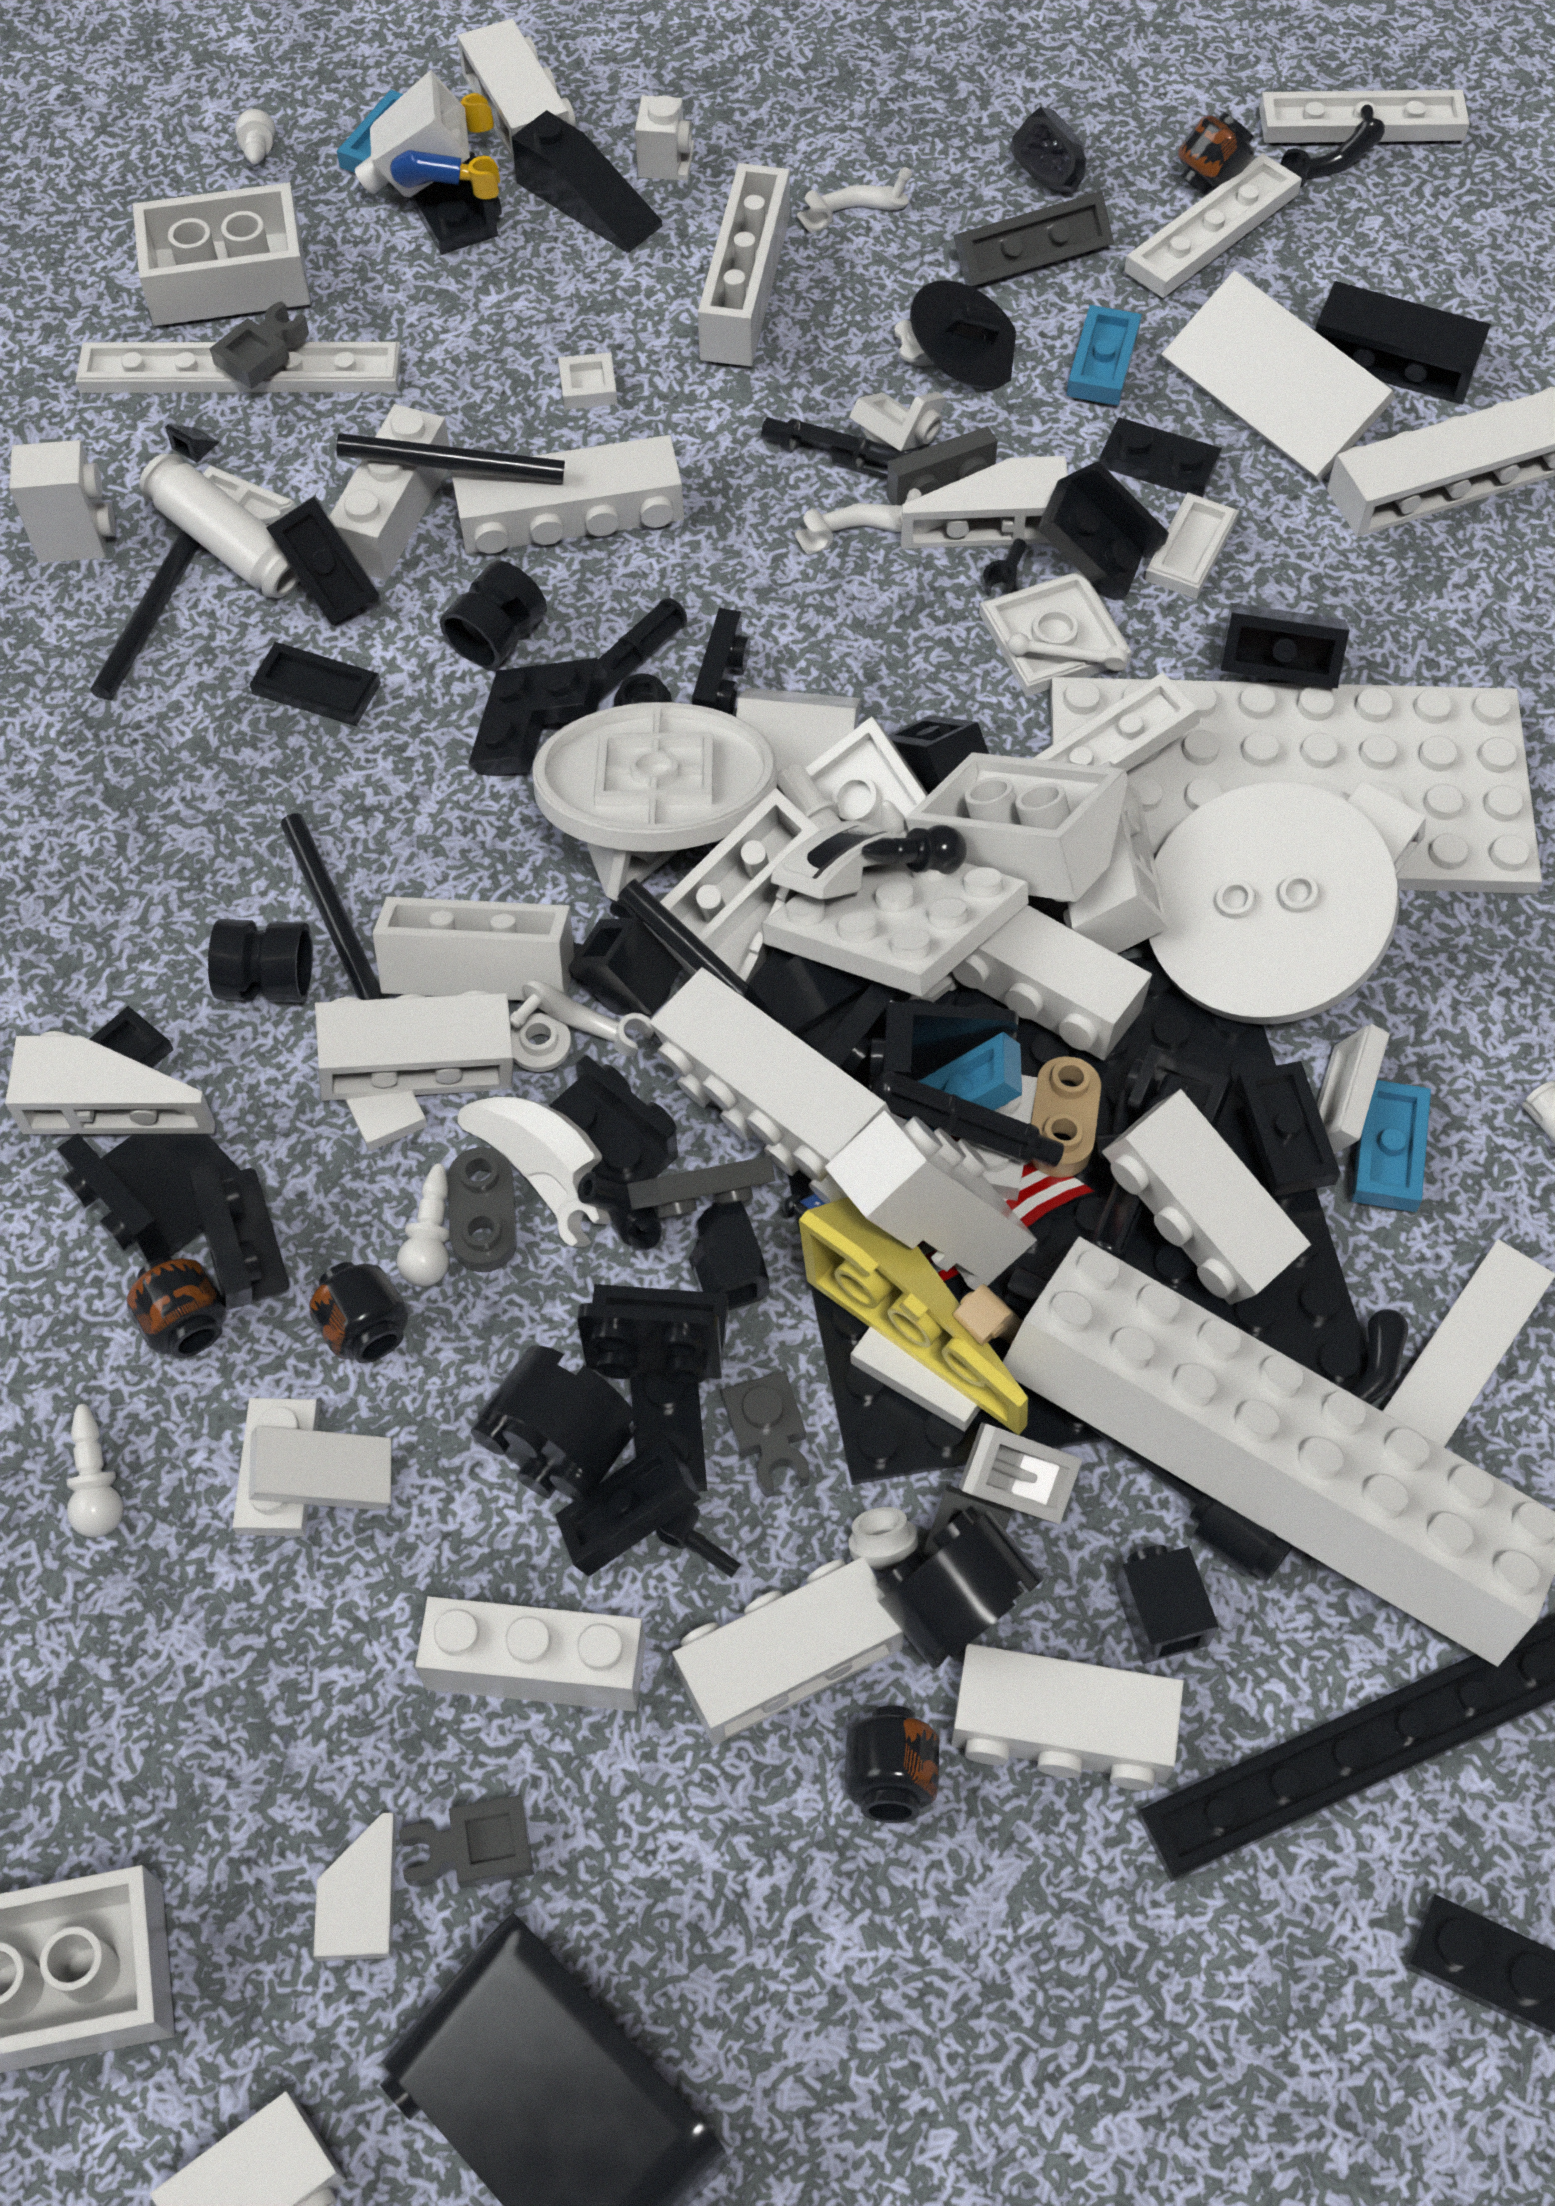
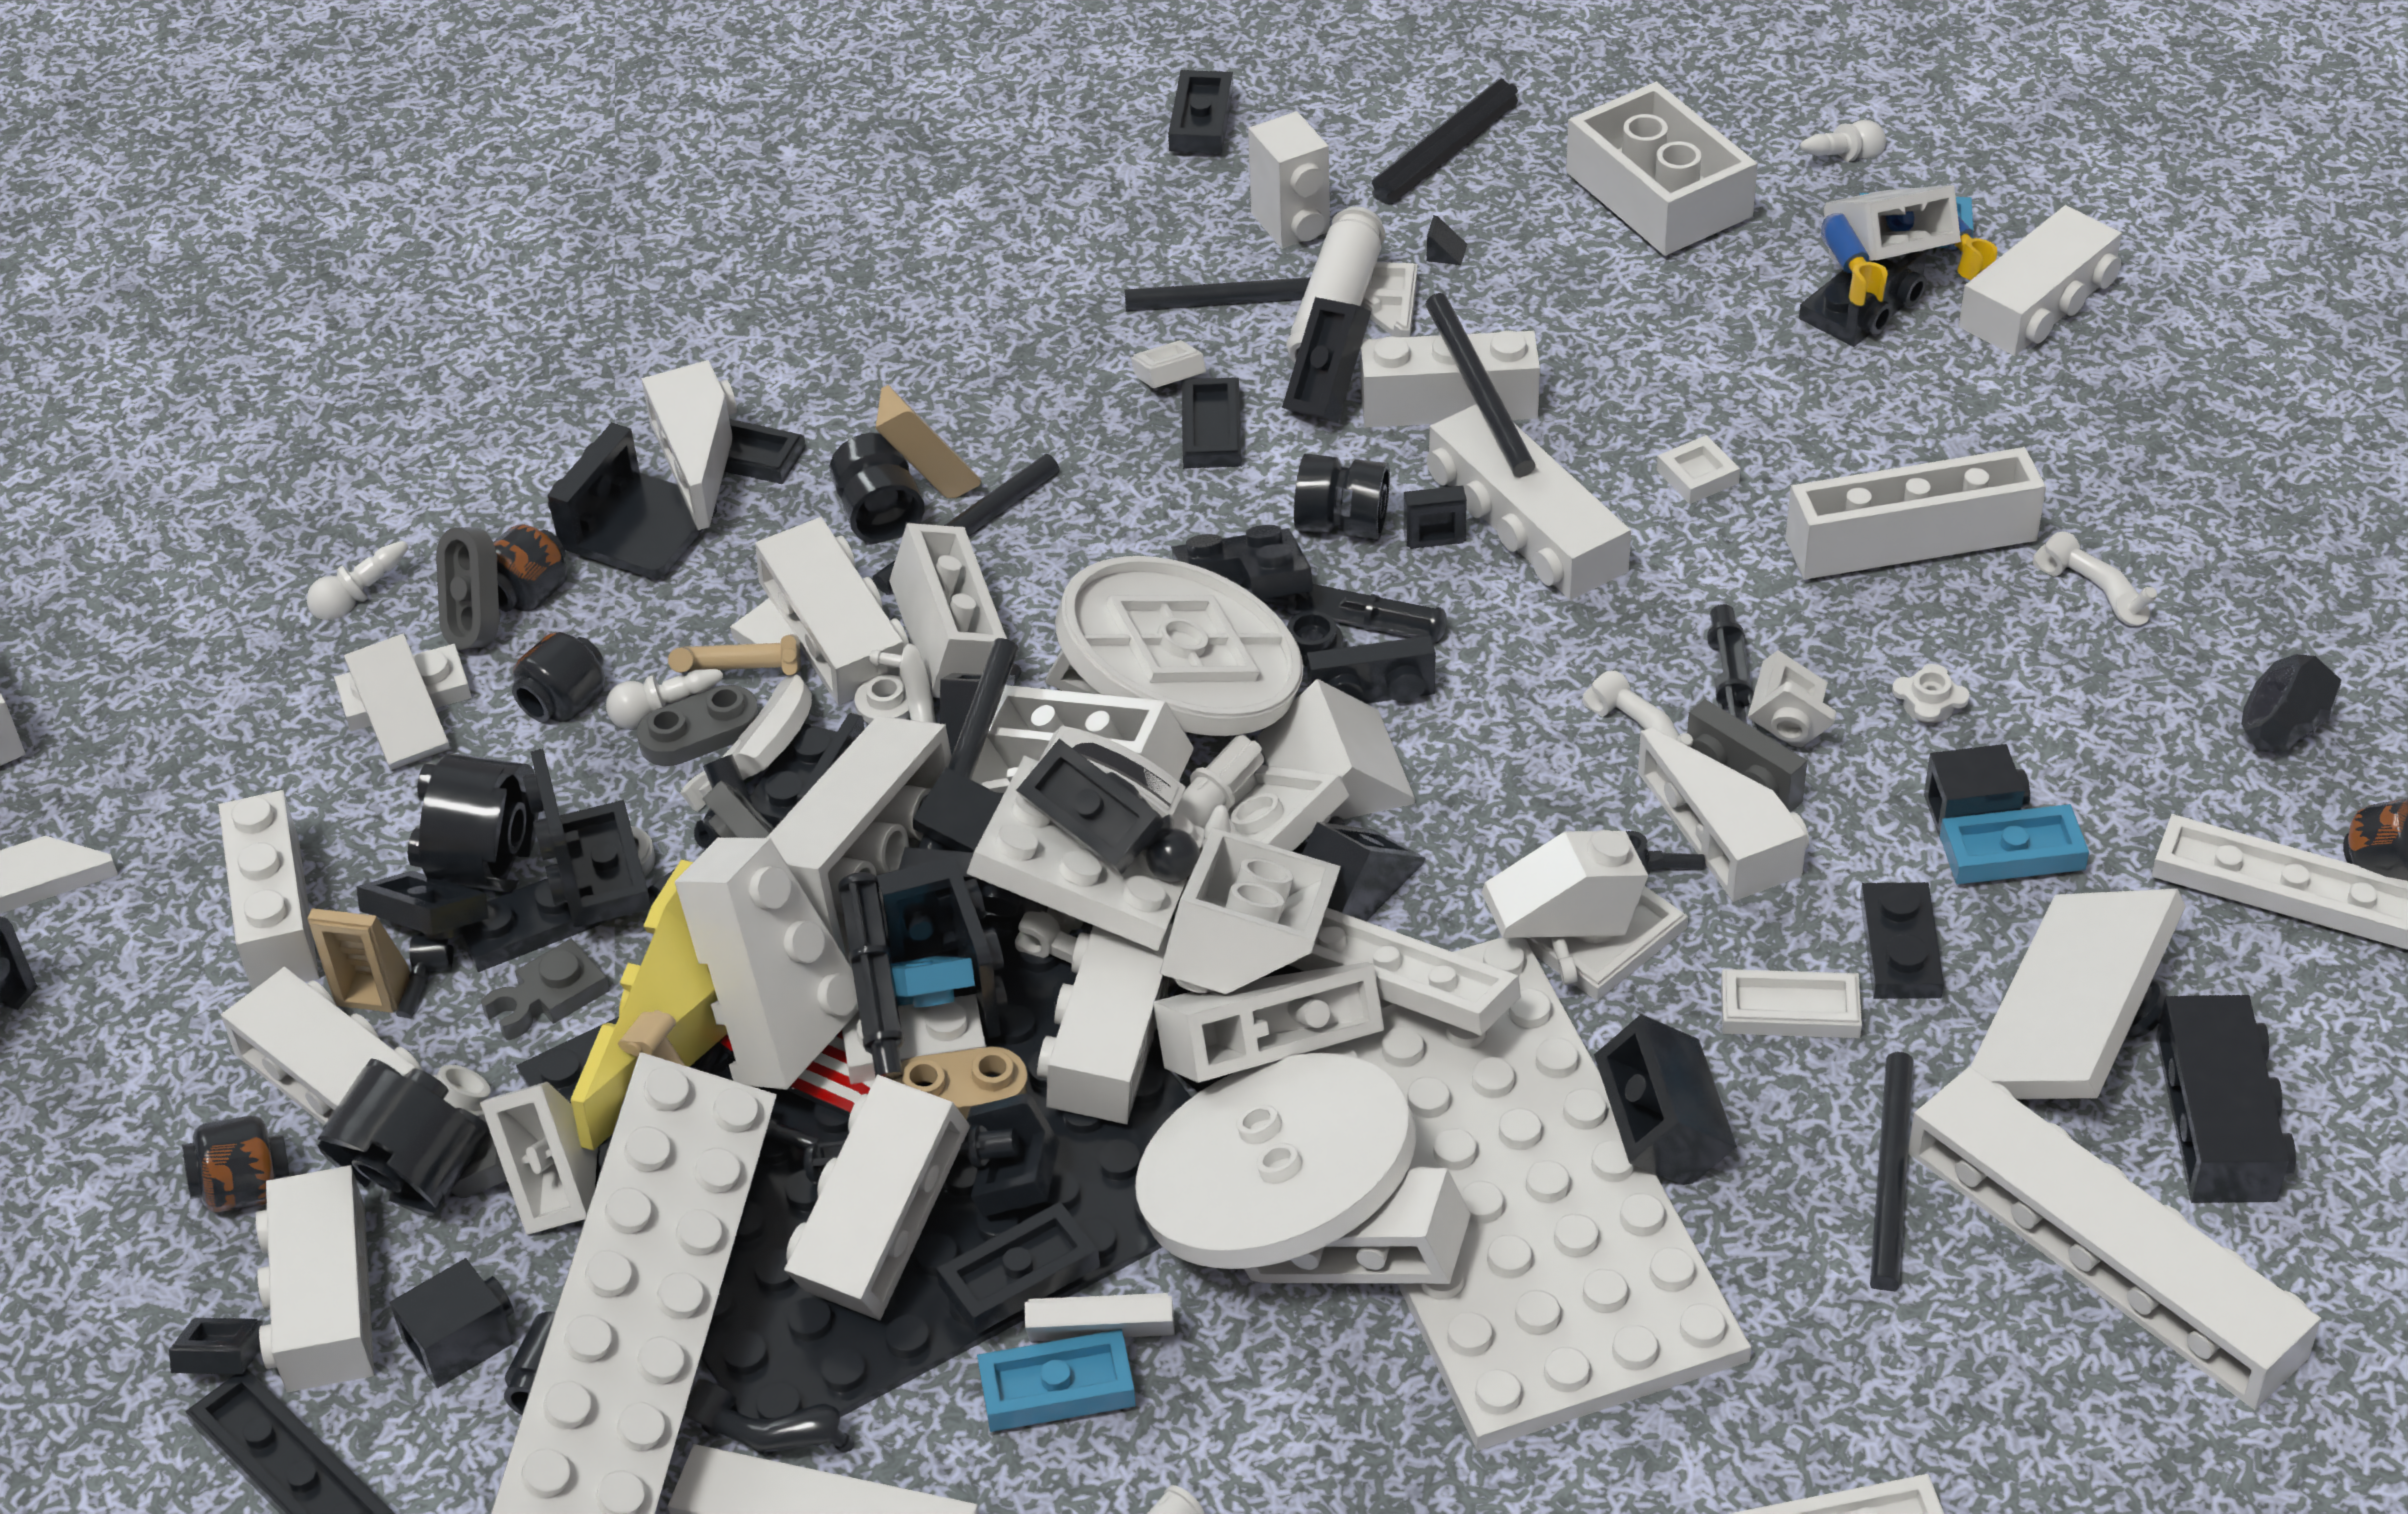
camera: 70 degrees right, 15 degrees down
white tile [75,342,402,393] -> none
black bracket [189,1161,289,1310] -> none
dark grey plate [209,301,309,389] -> none
dark grey plate [399,1795,534,1889] -> none
black slope [511,110,663,253] -> none
white brick [635,95,694,181] -> none
black shield [910,280,1016,389] -> none
dark grey plate [953,191,1114,286] -> none
black bracket [1038,462,1169,600] -> none
none -> black tile [169,1318,263,1374]
none -> tan slope [307,908,410,1013]
none -> dark grey plate [436,527,500,650]
none -> tan piece [668,634,801,675]
none -> tan slope [875,385,981,498]
none -> black plate [1016,739,1165,874]
none -> white tile [1131,340,1206,388]
none -> black axle [1372,79,1518,205]
none -> black tile [1403,485,1467,549]
none -> white slope [1481,830,1648,938]
none -> black bar [1870,1052,1914,1292]
none -> black brick [1924,744,2030,841]

